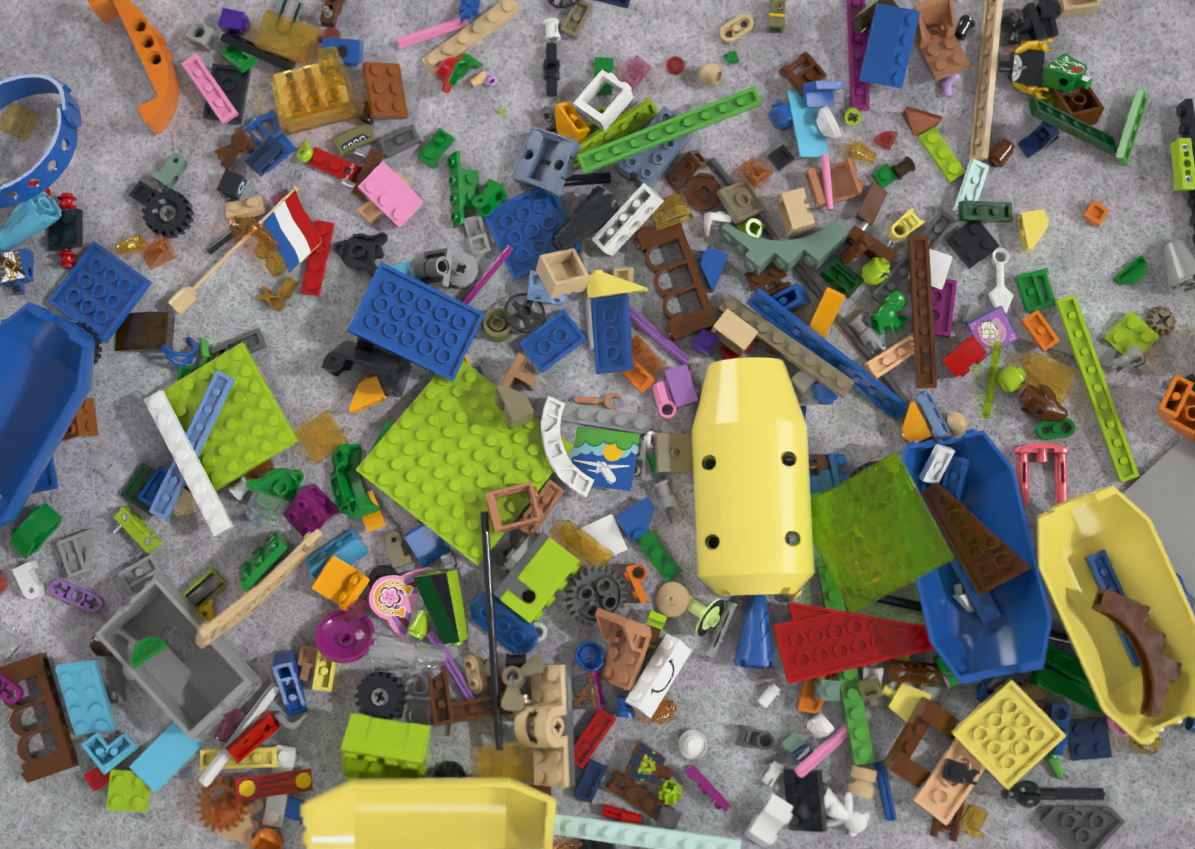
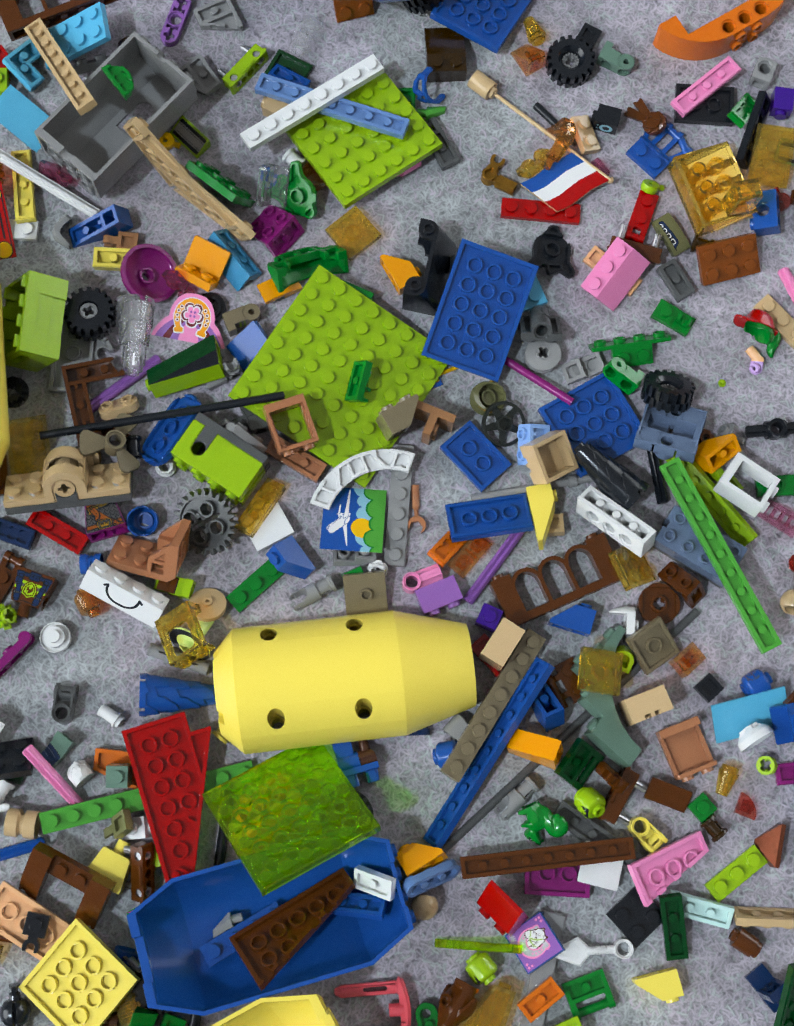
camera: 80 degrees right, 5 degrees down
red plate [225,710,280,764] -> none
dark blue panel [244,135,287,177] -> none
lime cone [407,610,430,640] -> none
orange plate [623,564,648,604] -> none
white pin [761,760,784,787] -> none
bright pink bar [821,154,834,211] -> none
light nougat tile [864,335,914,379] -> none
none -> tan plate [24,17,98,116]
none -> clear yellow window [155,601,215,669]
none -> green plate [344,360,373,403]
none -> clear yellow plate [577,646,623,696]
none -> bright pink wing [627,831,709,907]
none -> black bush [641,369,696,414]

